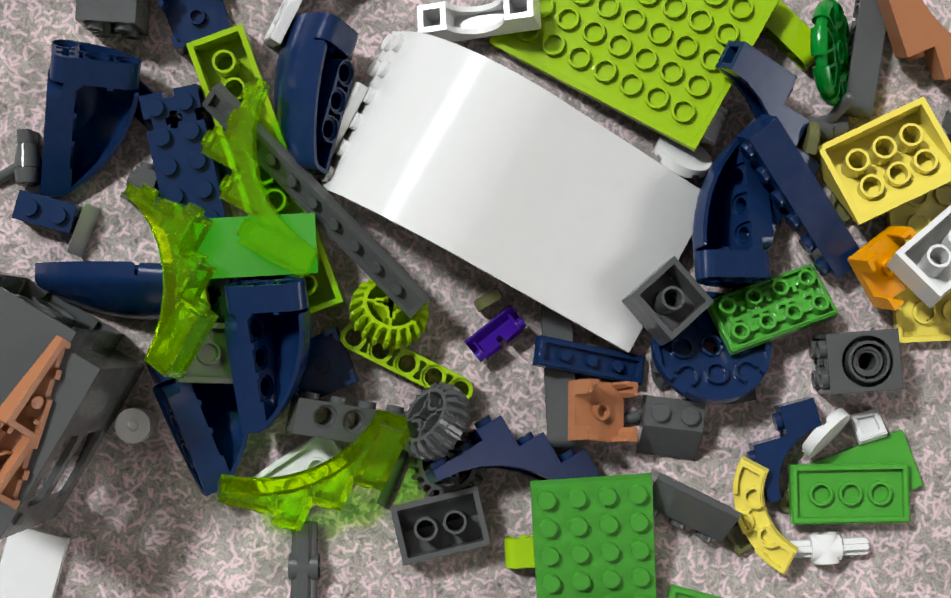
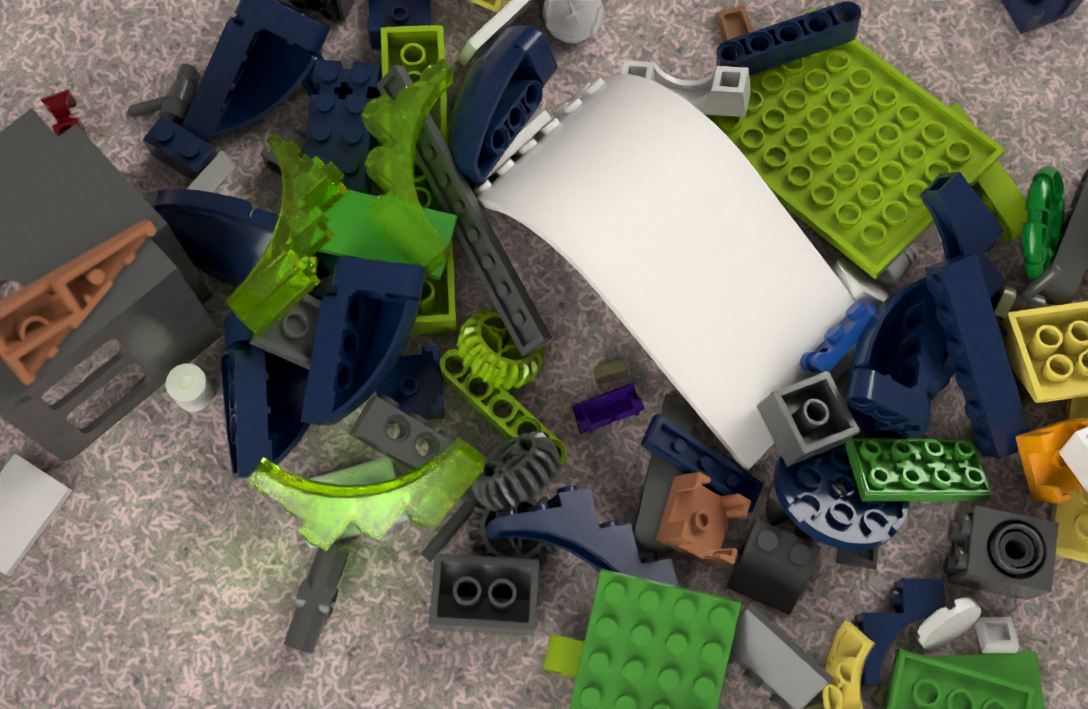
camera: 10 degrees right, 15 degrees down
none -> blue plate [800,301,877,373]

